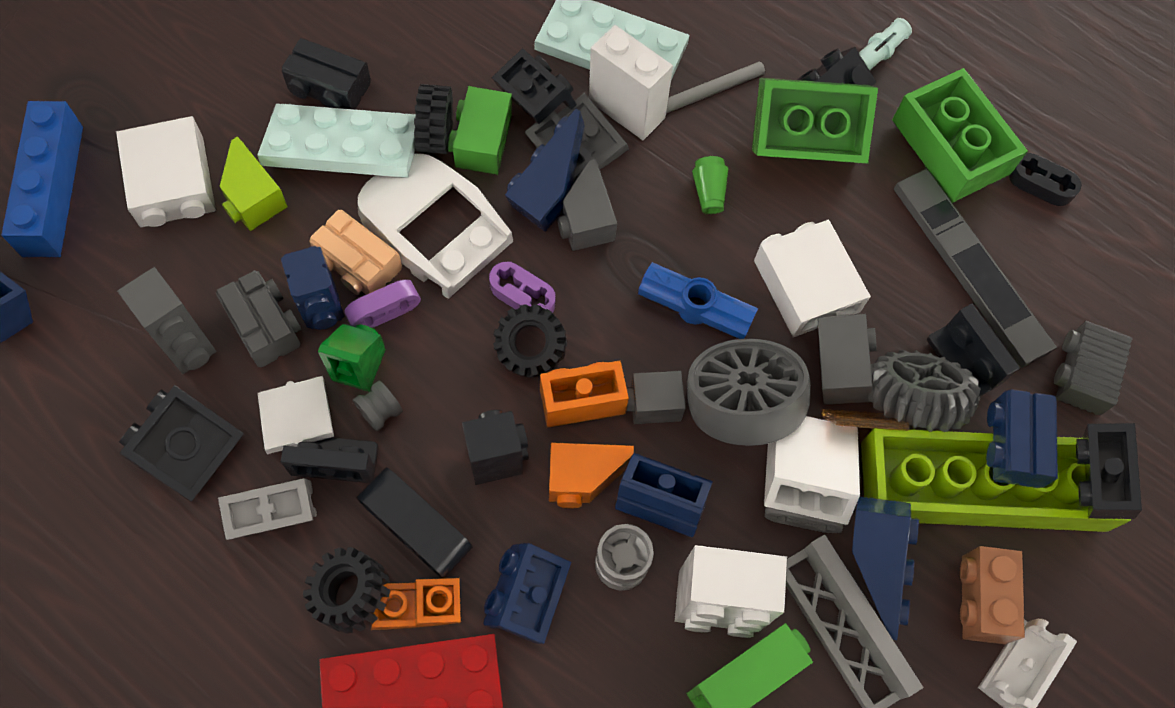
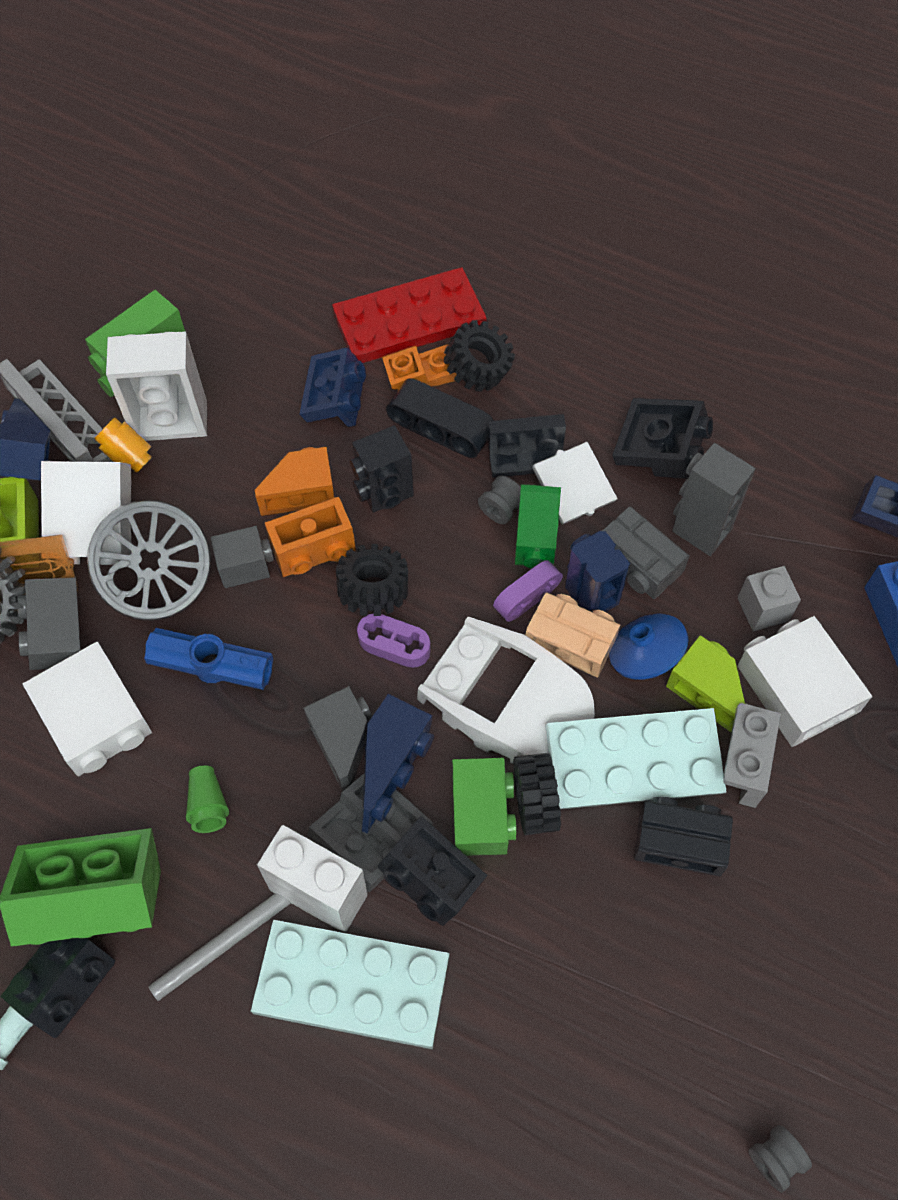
camera: 175 degrees right, 5 degrees down
light grey hinge [218,478,317,540] -> none
light grey wheel [595,524,654,591] -> none
dark blue brick [615,453,713,538] -> none
none -> light orange brick [94,417,152,473]
none -> blue dish [609,614,689,680]
none -> light grey bracket [723,703,781,808]
none -> light grey brick [737,566,801,632]

